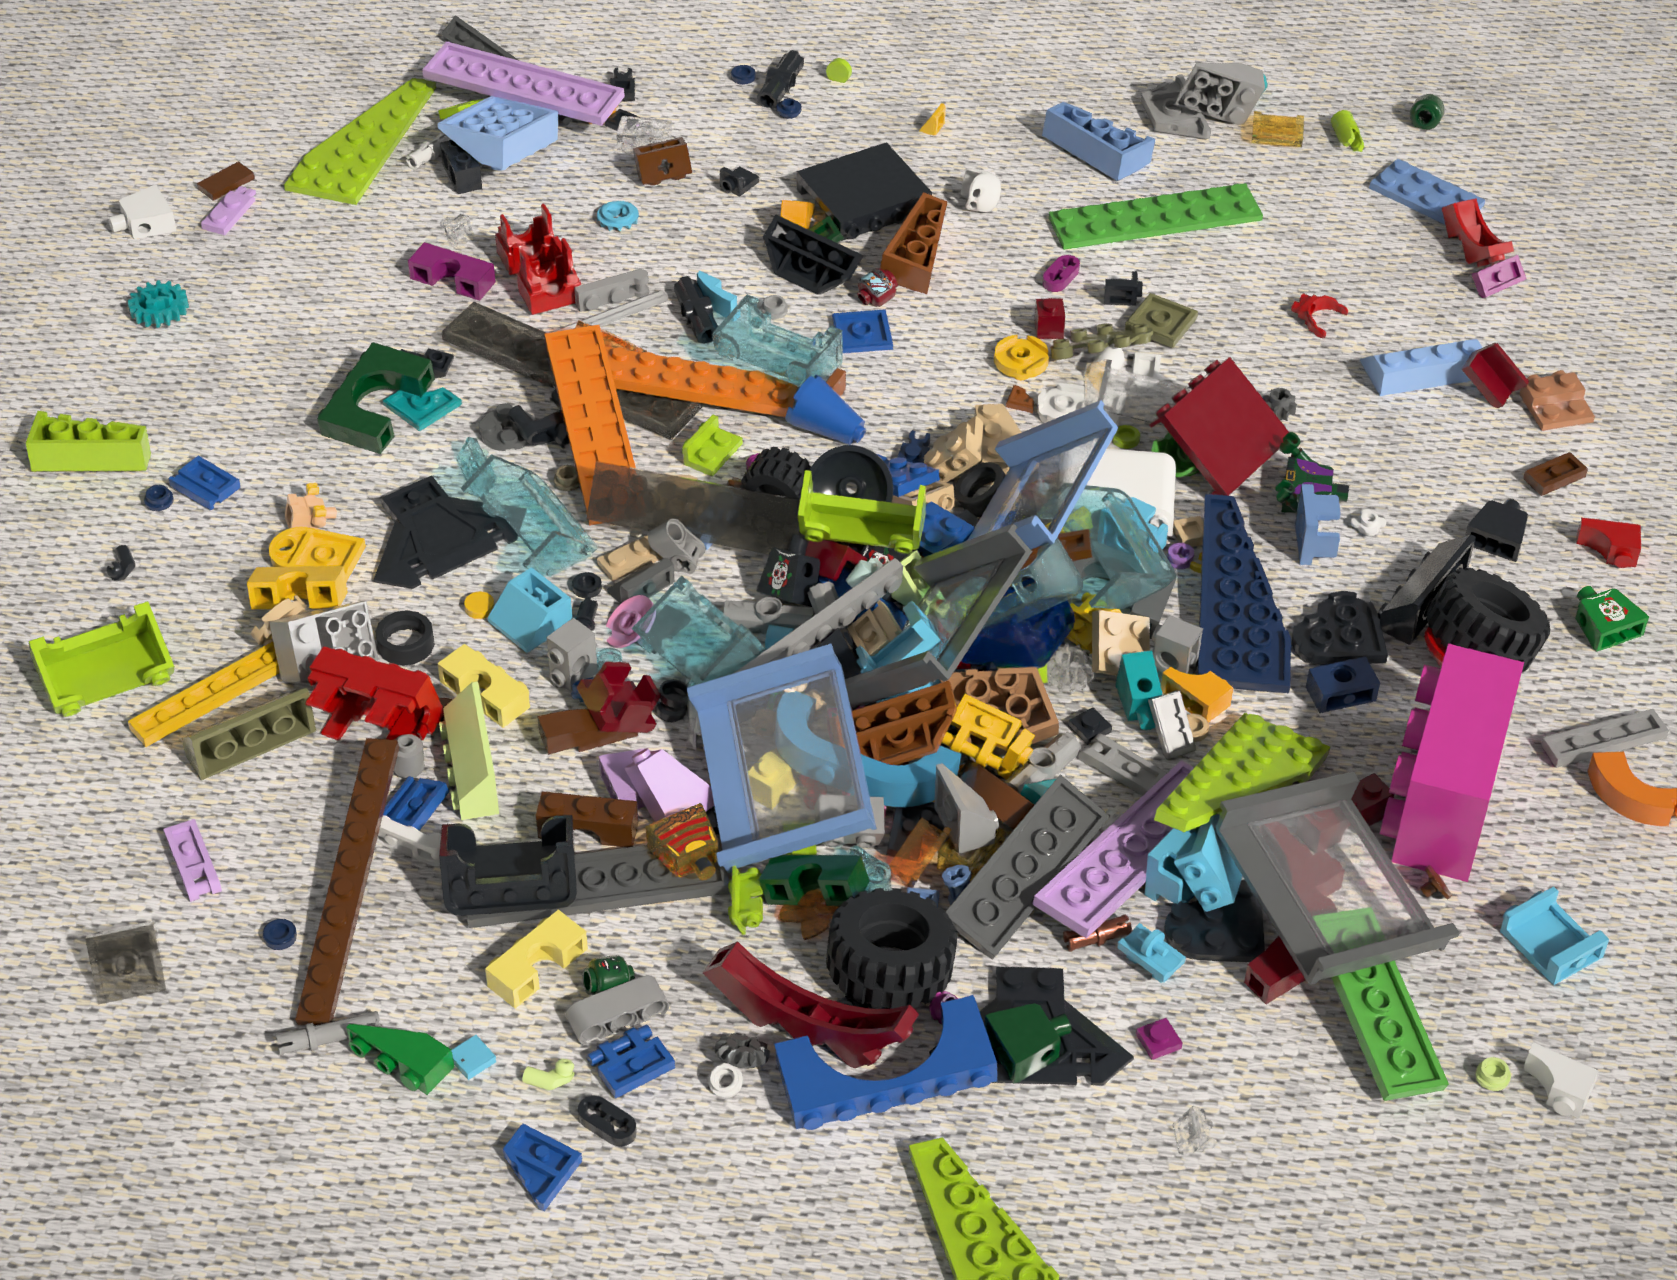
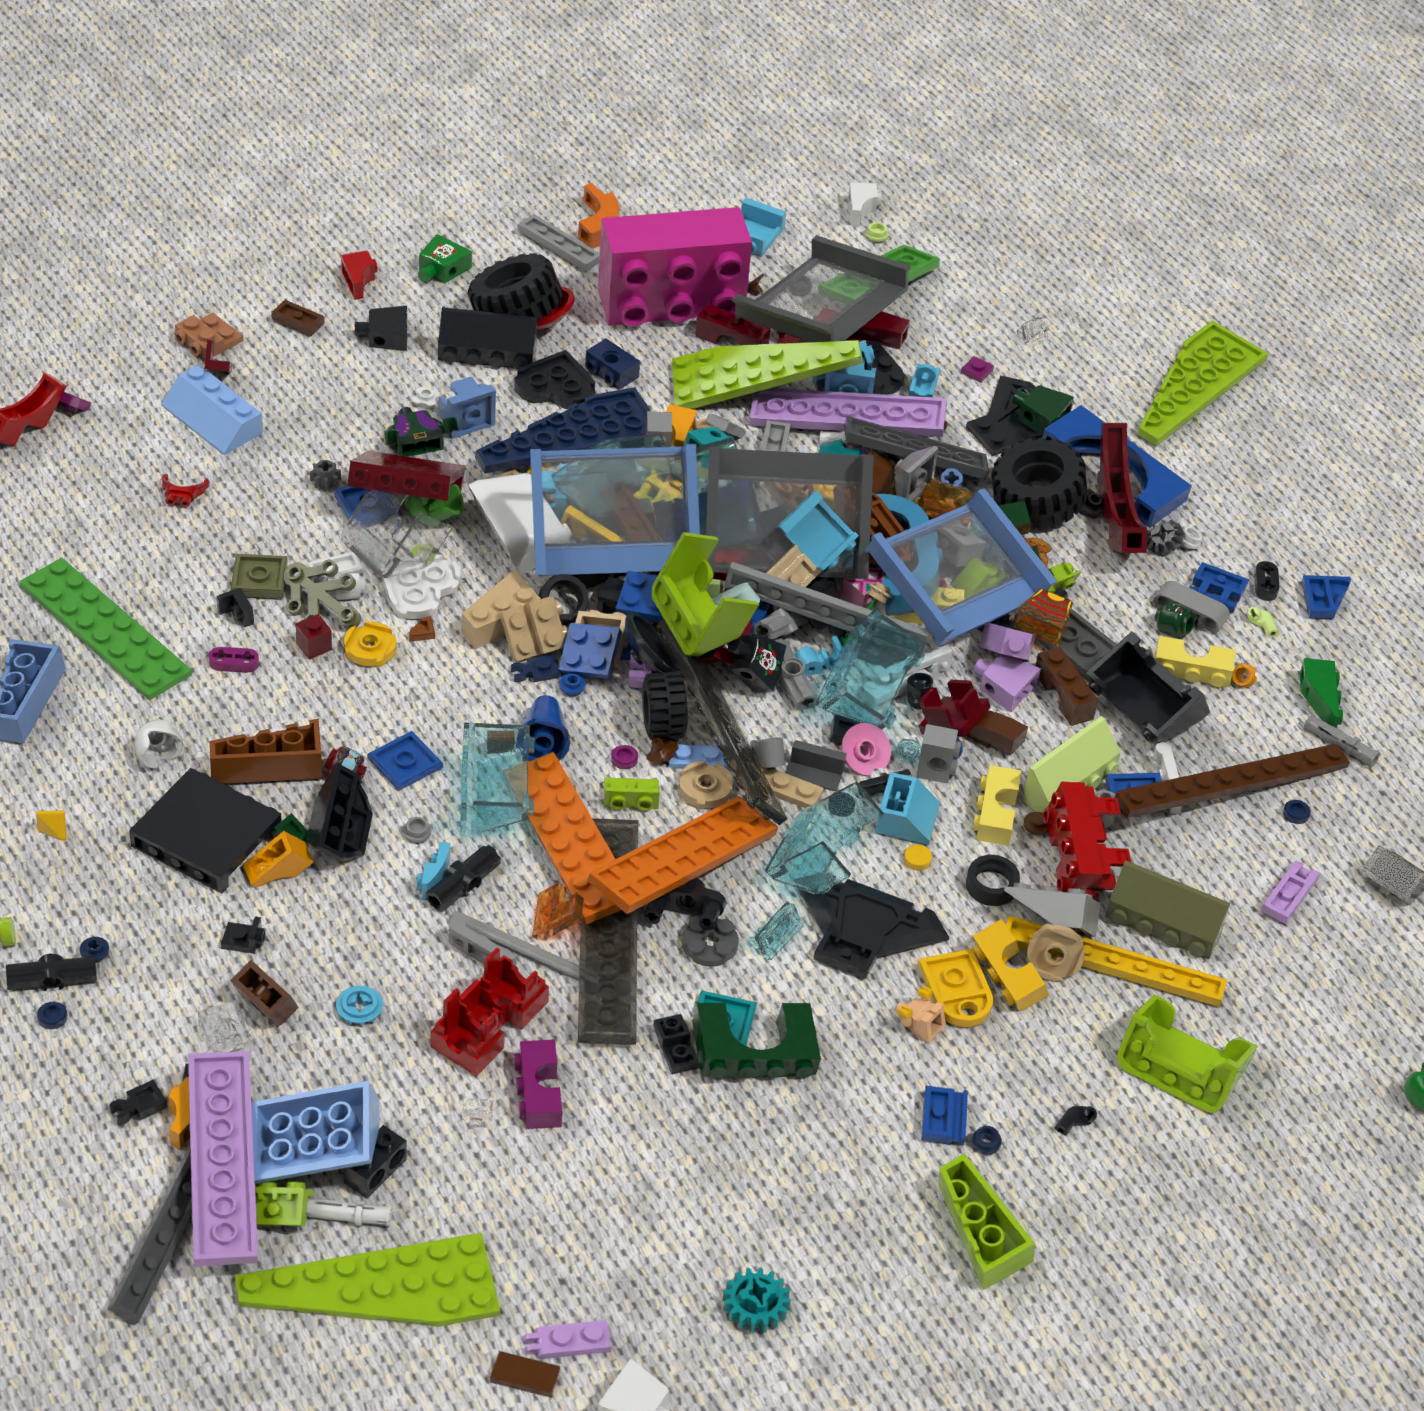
camera: 125 degrees left, 0 degrees up
medium azure tile [452,1035,497,1080] -> none
dark tan plate [554,465,580,491] -> none
none -> light orange plate [1232,663,1257,688]

